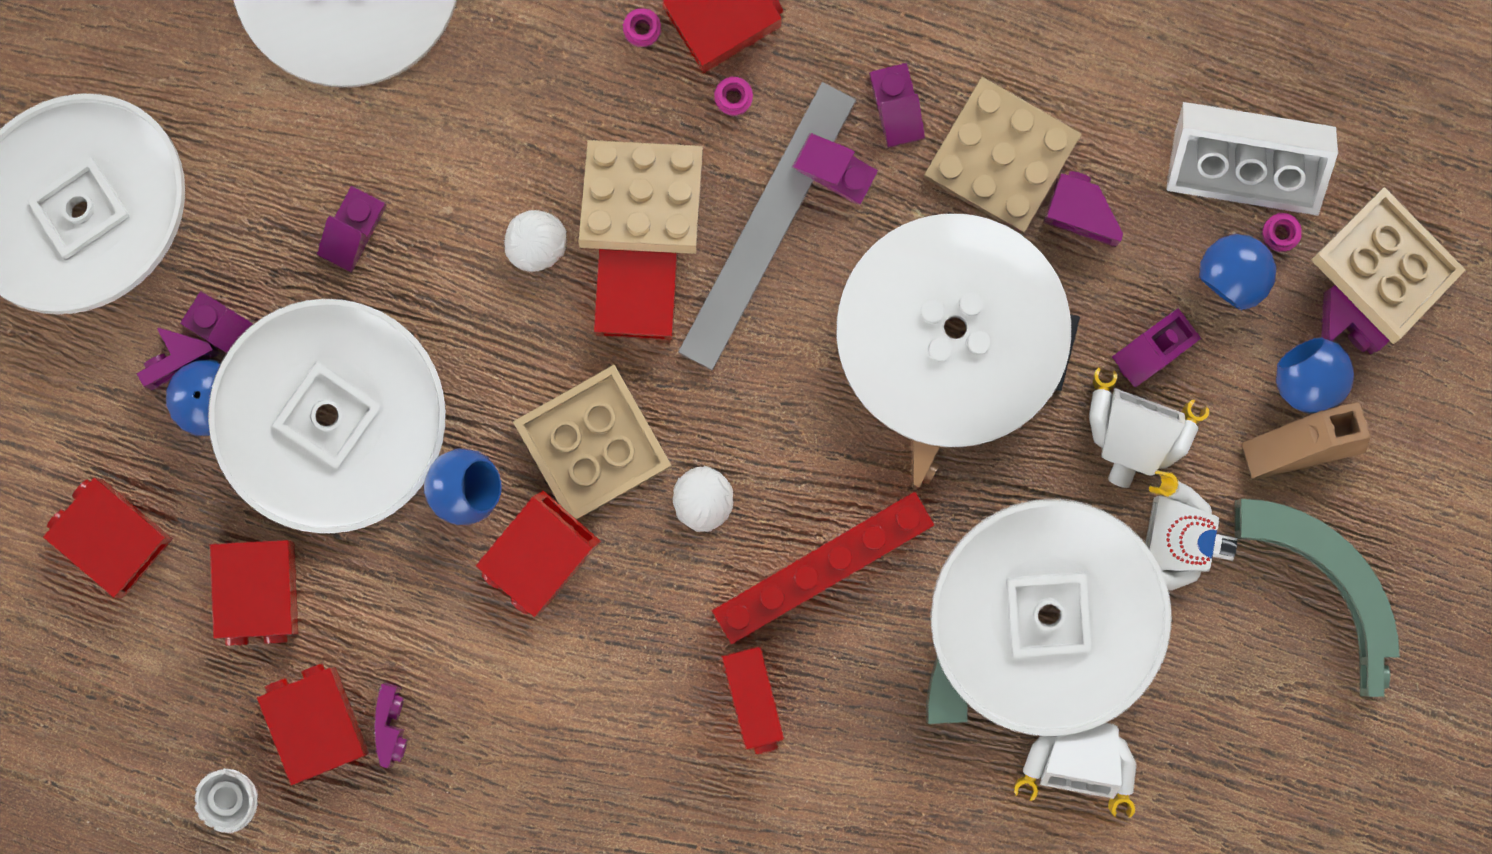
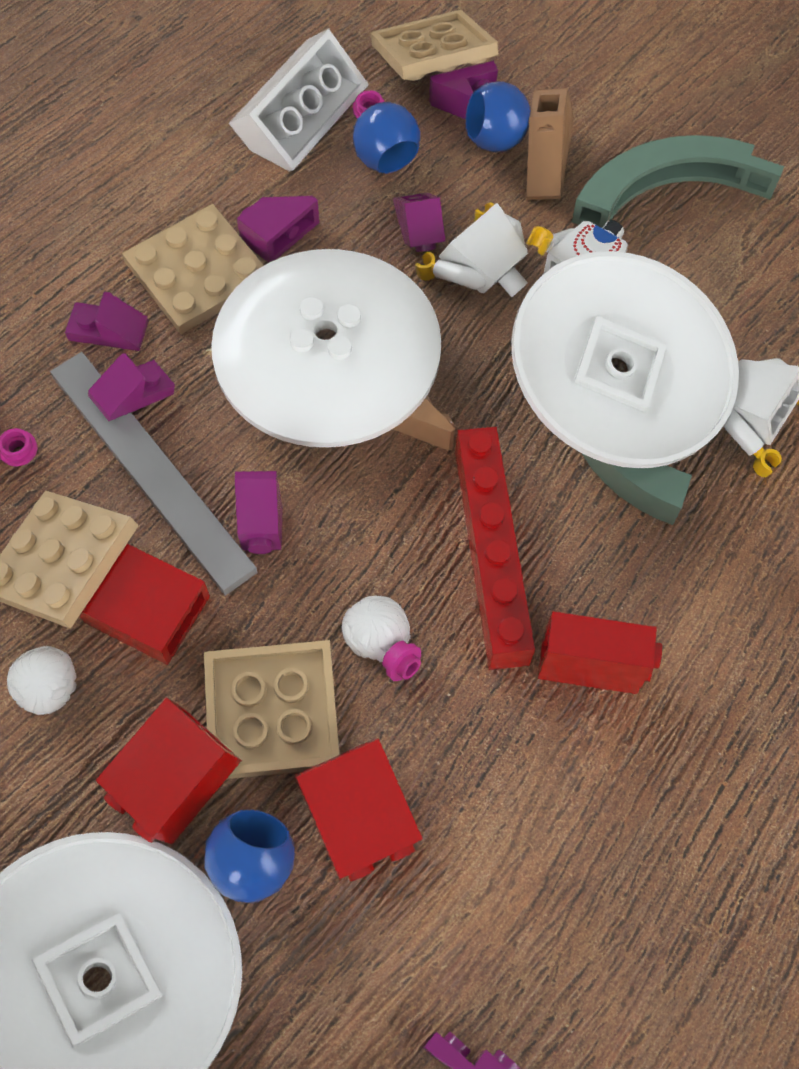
camera: 70 degrees left, 20 degrees down
none -> red brick [95,697,242,844]
none -> magenta slope [235,471,283,554]
none -> dark pink plate [382,641,421,681]

